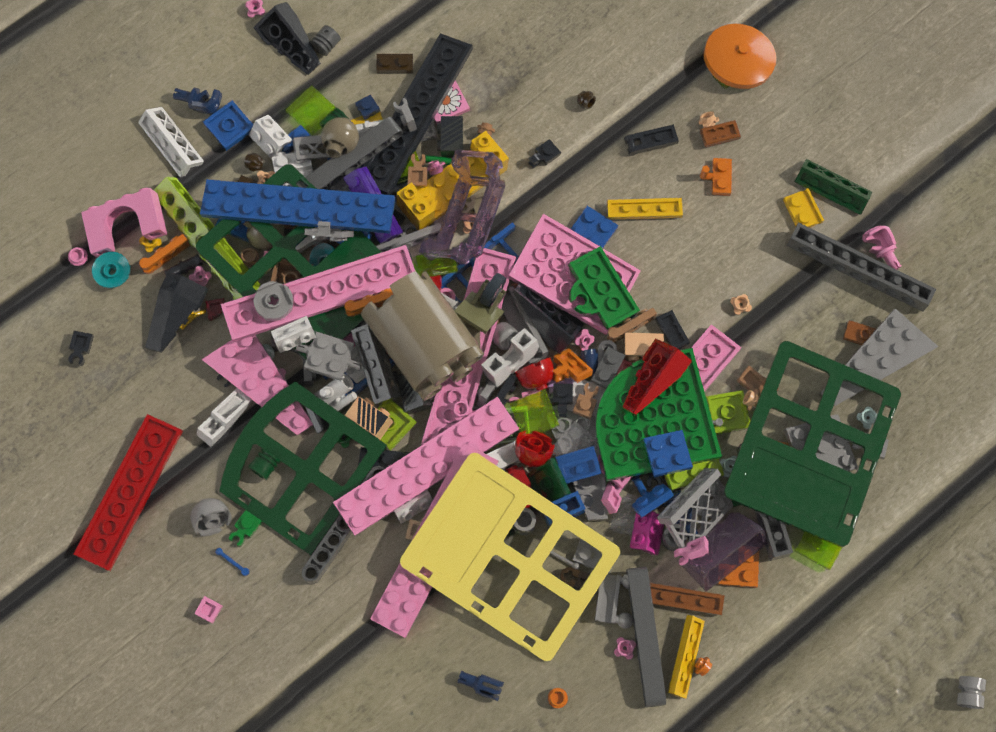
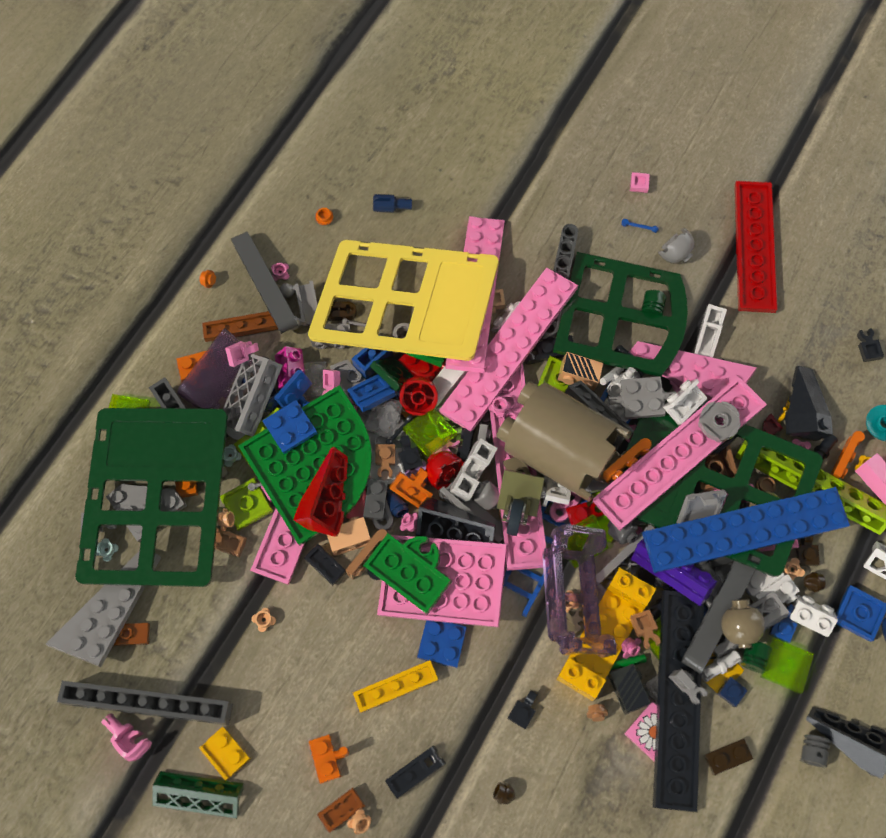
camera: 165 degrees right, 5 degrees down
green plate [229,510,262,547] -> none
yellow plate [668,615,705,699] -> none
none -> black hinge [386,414,414,444]

